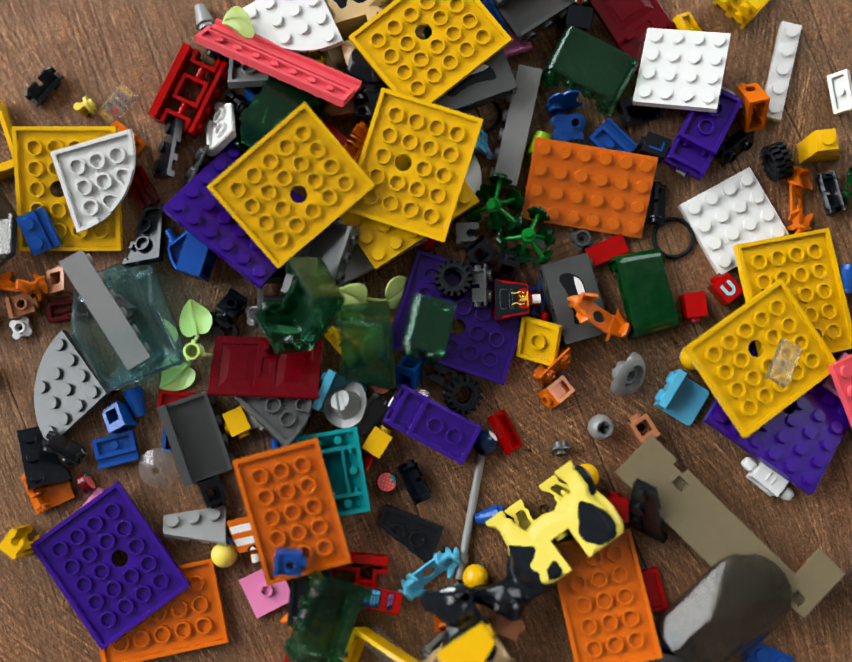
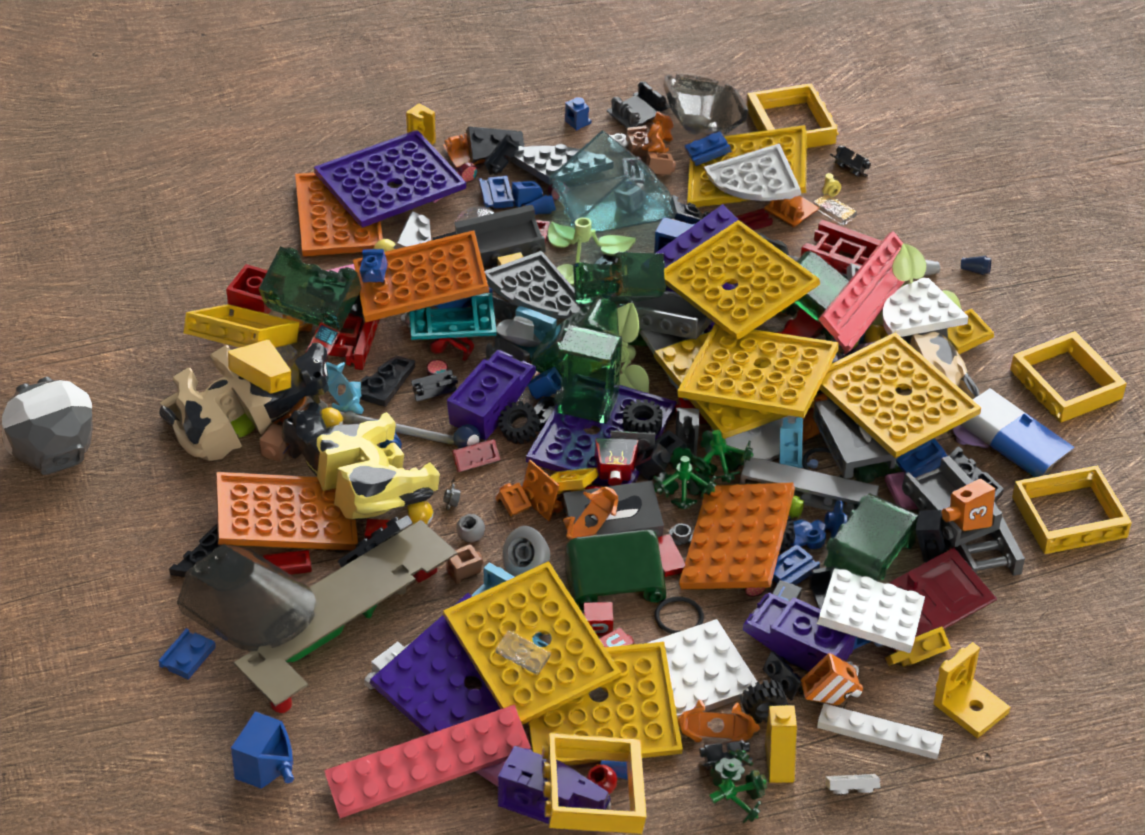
camera: 90 degrees right, 40 degrees down
light grey brick [59,249,152,372] -> none
black wing [153,118,184,180] -> none
dark red door [207,336,323,400] -> none
yellow brick [361,425,393,459] -> none
black hinge [644,181,666,225] -> none

